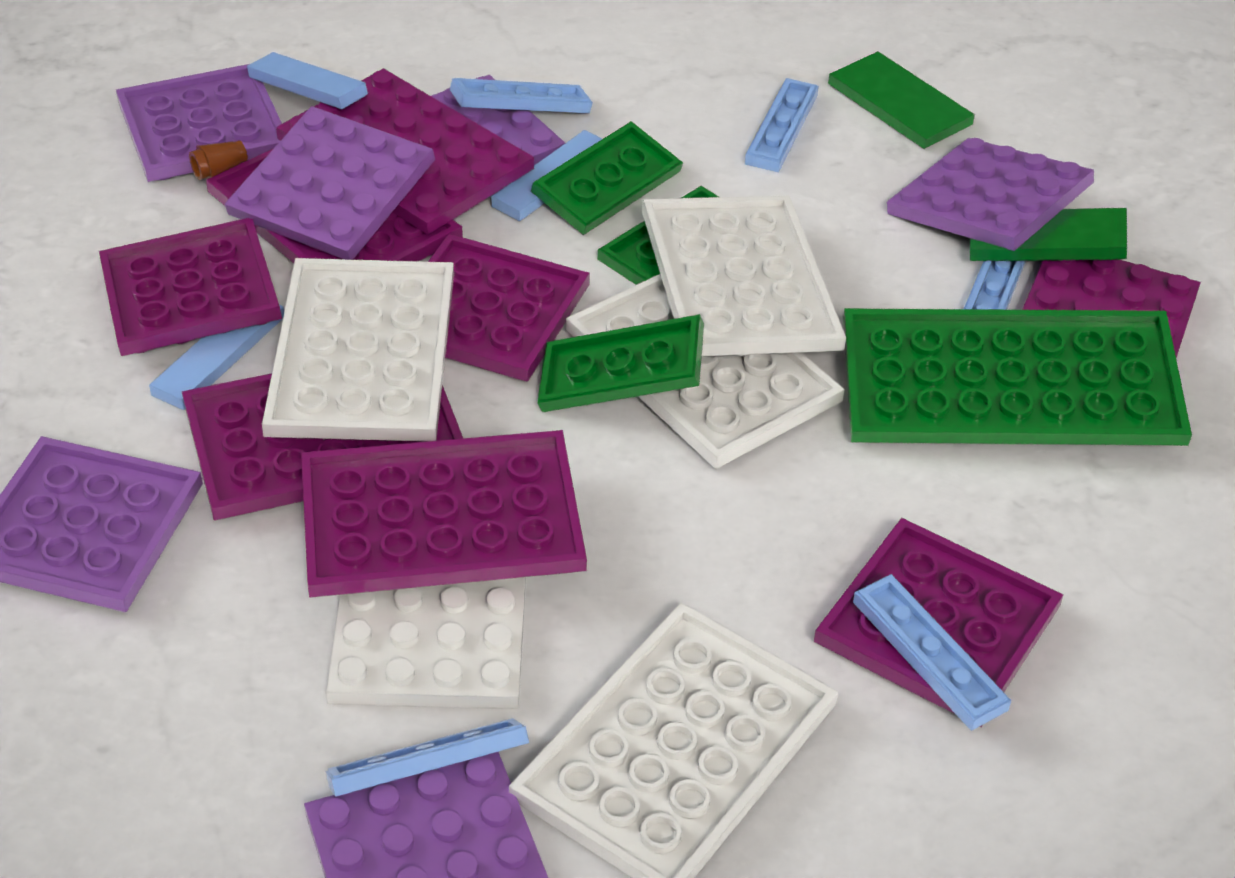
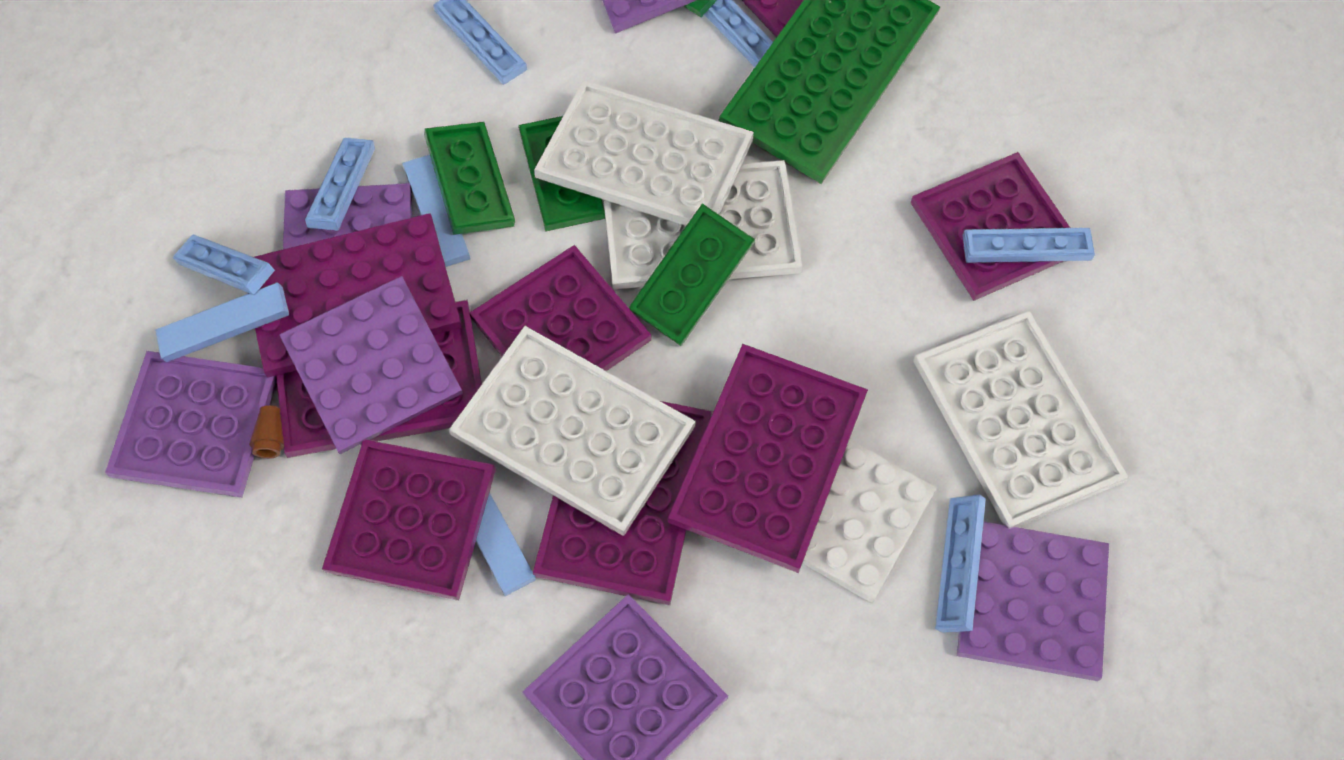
camera: 60 degrees left, 20 degrees up
none -> light blue tile [173,234,275,295]

